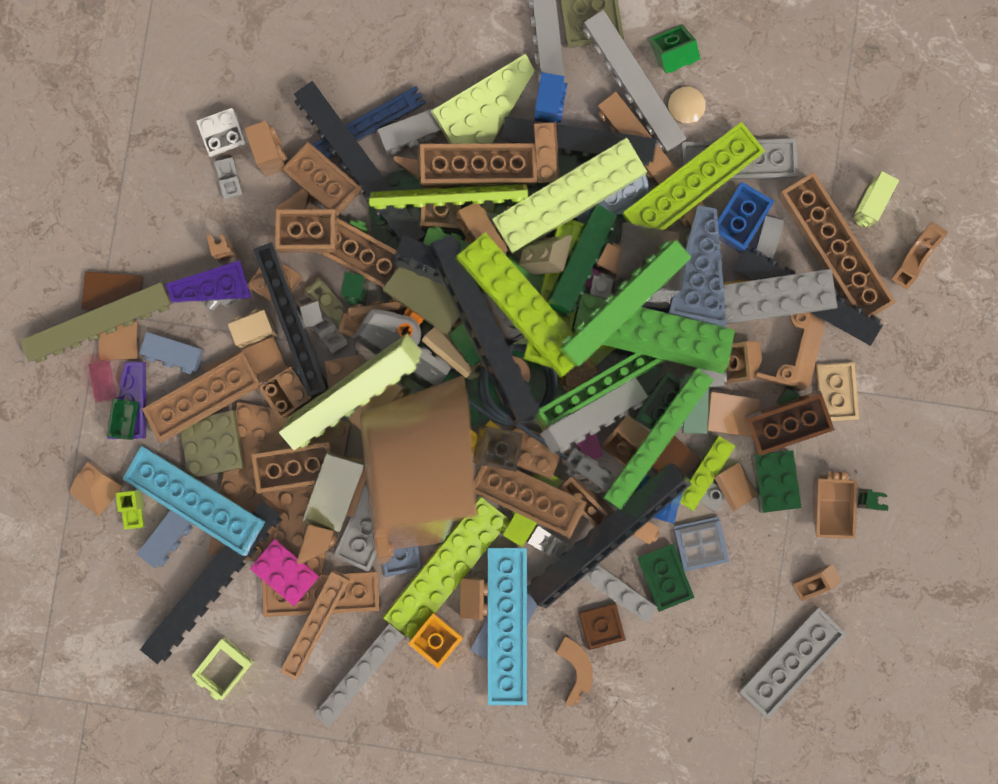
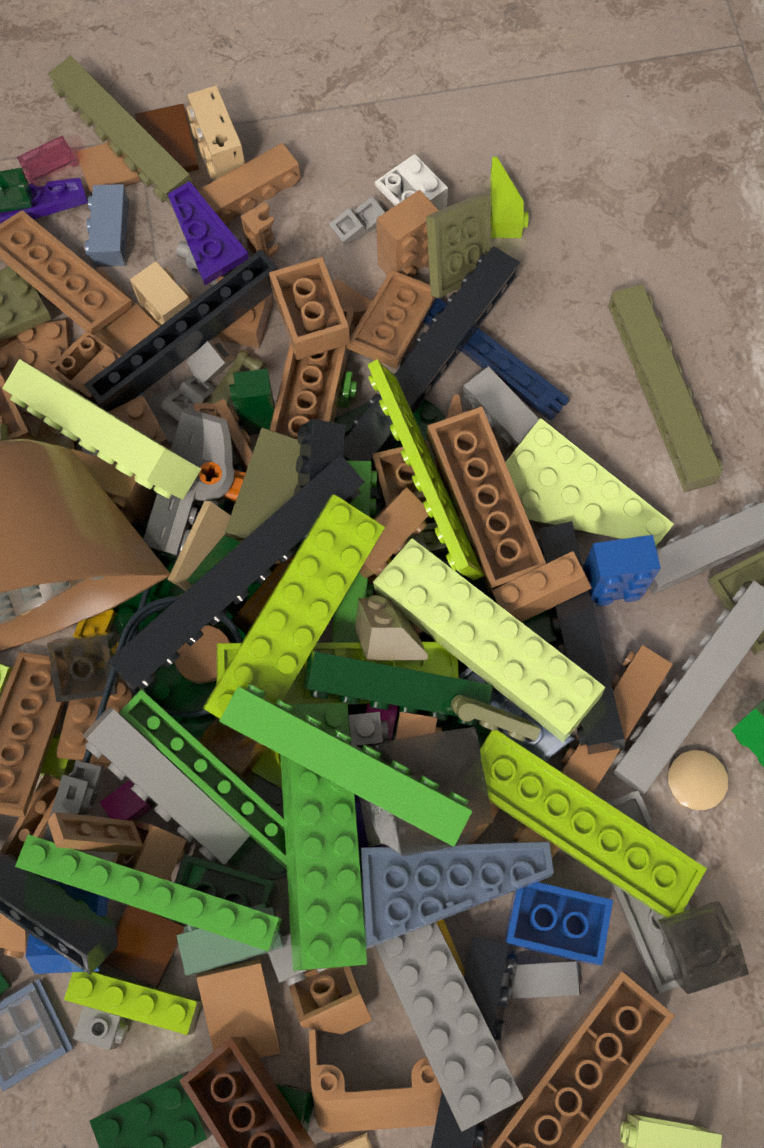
camera: 70 degrees right, 15 degrees down
medium nougat tile [714,462,757,511] -> none
none -> medium nougat plate [47,812,143,855]
none -> tan piece [186,85,245,180]
none -> medium nougat brick [198,143,301,224]
none -> olive plate [426,193,491,298]
none -> olive plate [451,695,541,741]
none -> lime slope [490,157,528,238]
none -> olive brick [608,284,723,493]
none -> clear smoke slope [658,900,749,995]

